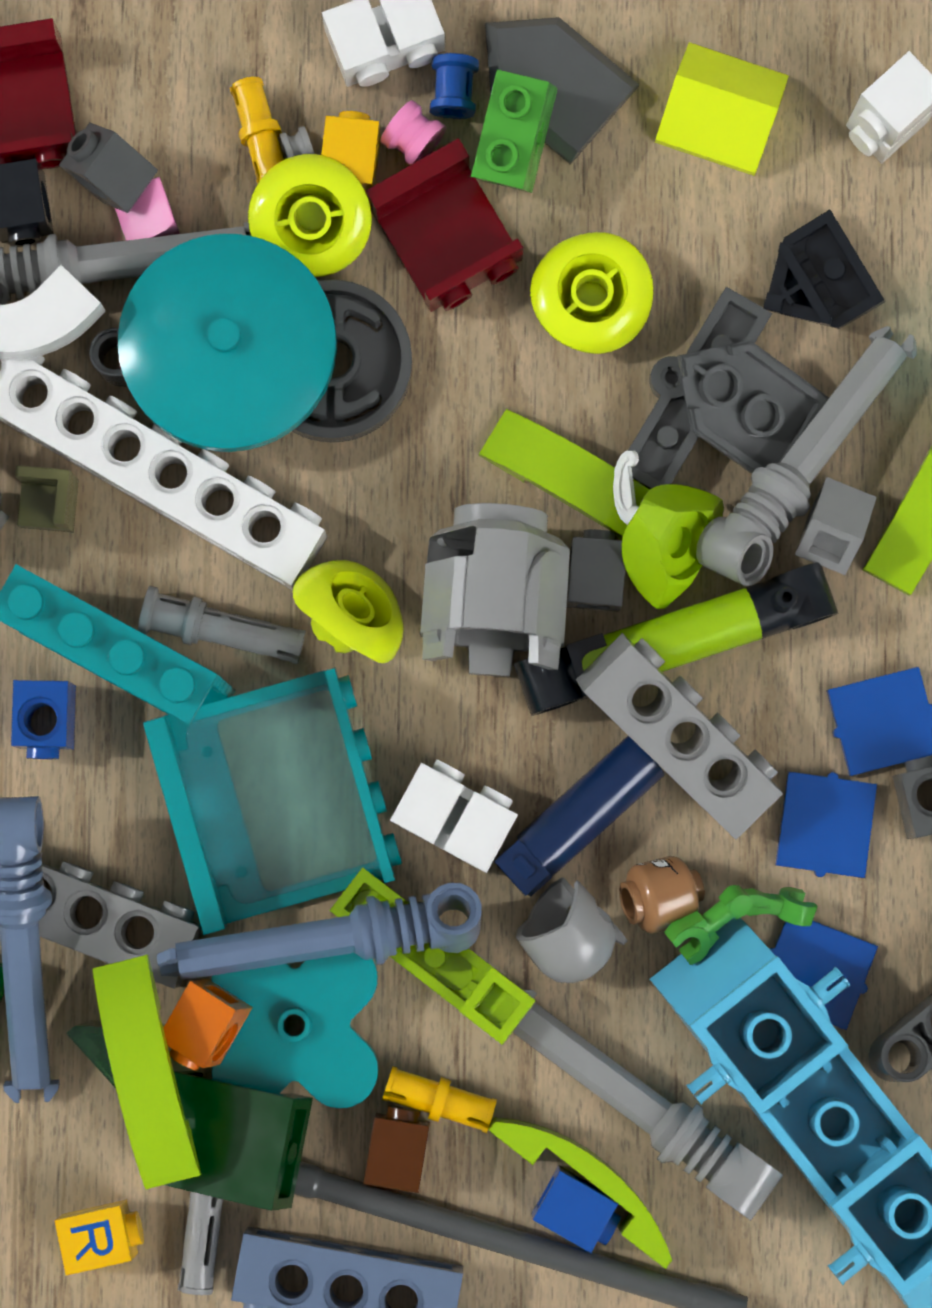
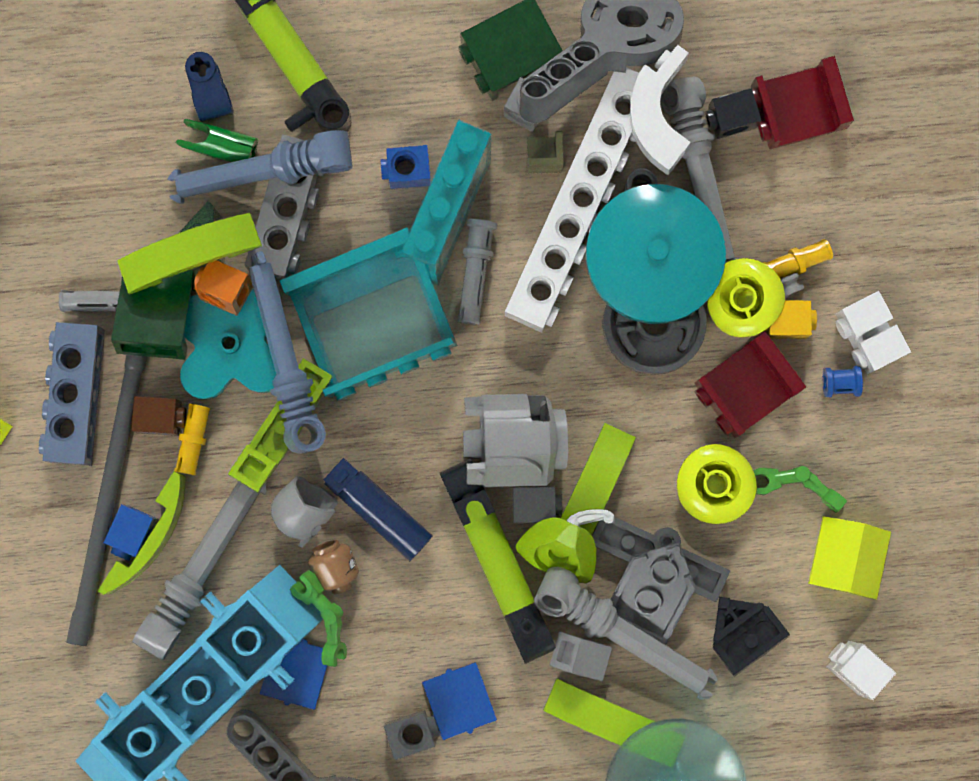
camera: 80 degrees right, 0 degrees up
yellow brick [54,1199,144,1276] -> none
dark grey brick [59,122,158,213] -> none
bright pink slope [115,177,180,241] -> none
neon yellow hat [293,560,403,663] -> none
bright pink wheel [380,100,446,166] -> none
white piece [390,759,518,873] -> none
bright green brick [471,69,558,193] -> none
dark grey tile [485,17,639,165] -> none
light grey brick [576,633,783,840] -> none
blue piece [775,771,877,878] -> none
none -> bright green piece [754,466,847,513]

